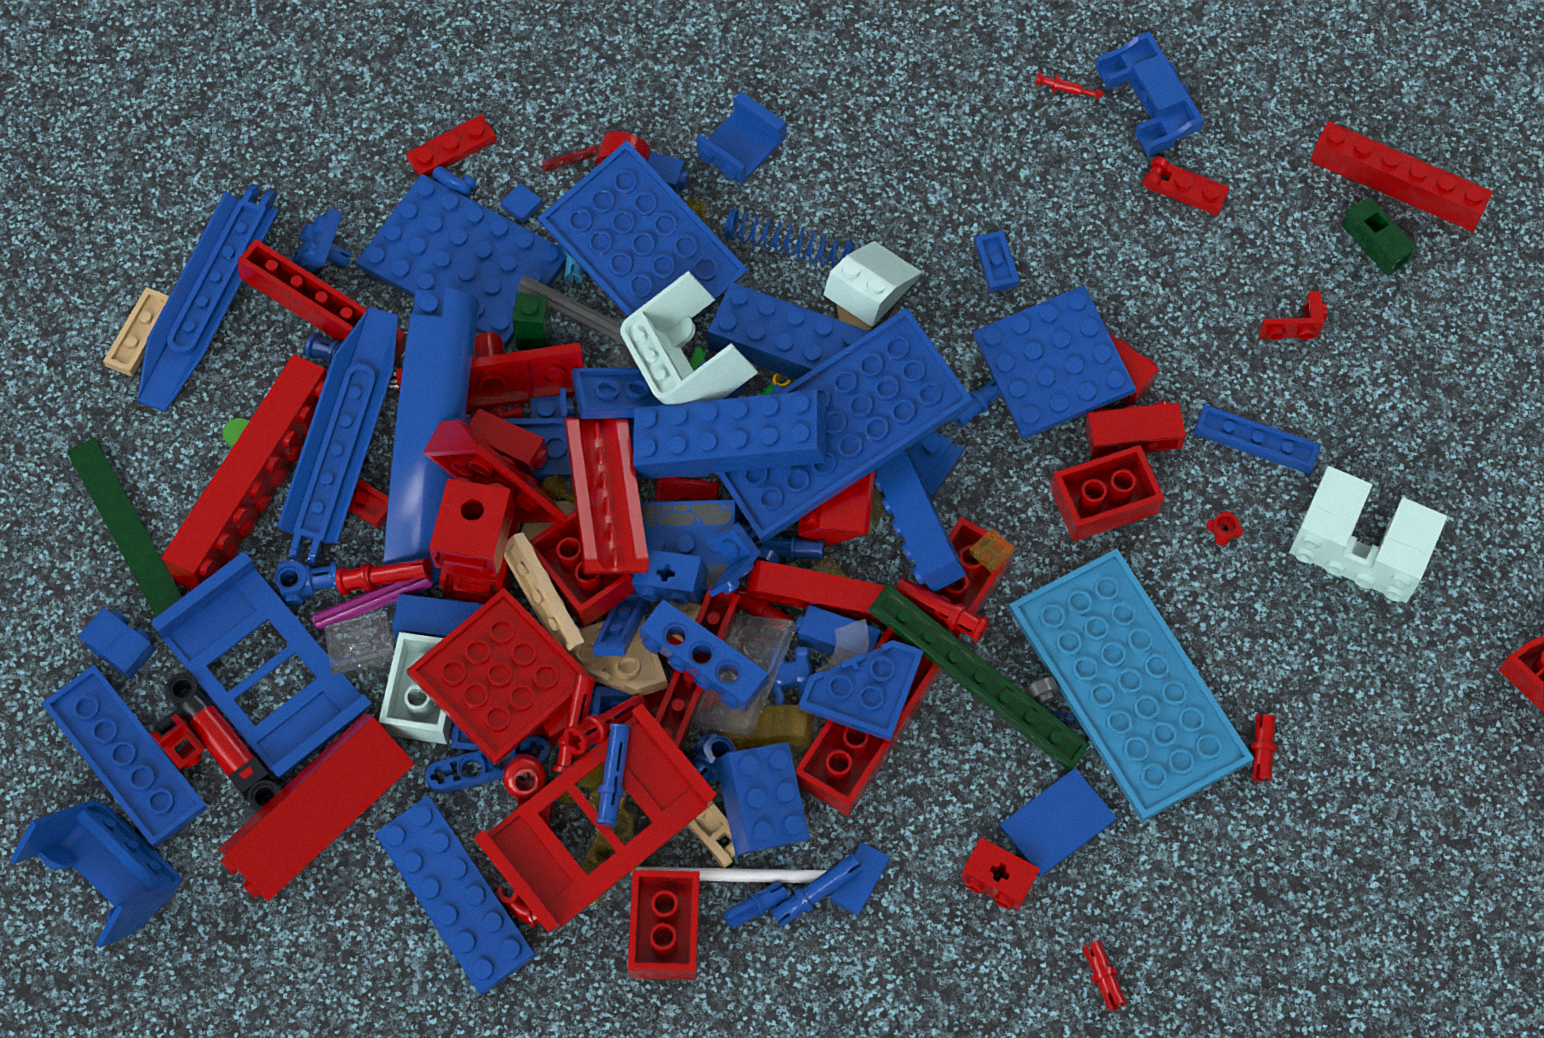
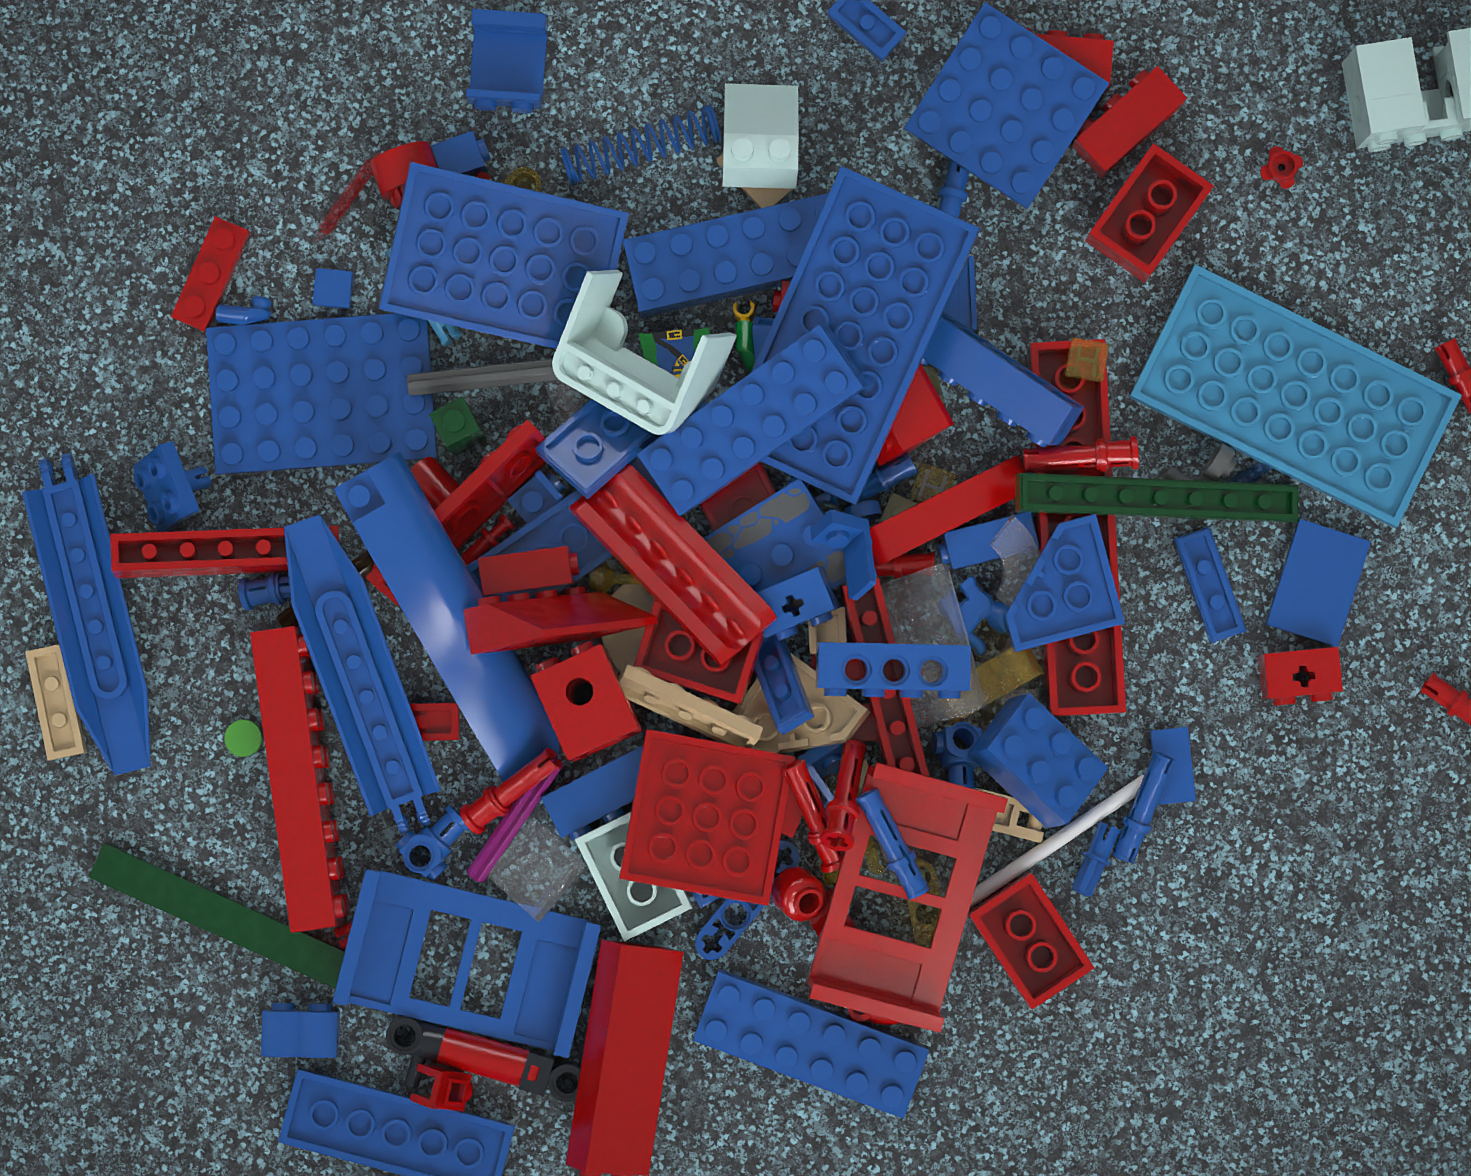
camera: 30 degrees left, 20 degrees up
blue tile [1193,404,1321,475] -> none
none -> blue tile [1173,526,1247,644]

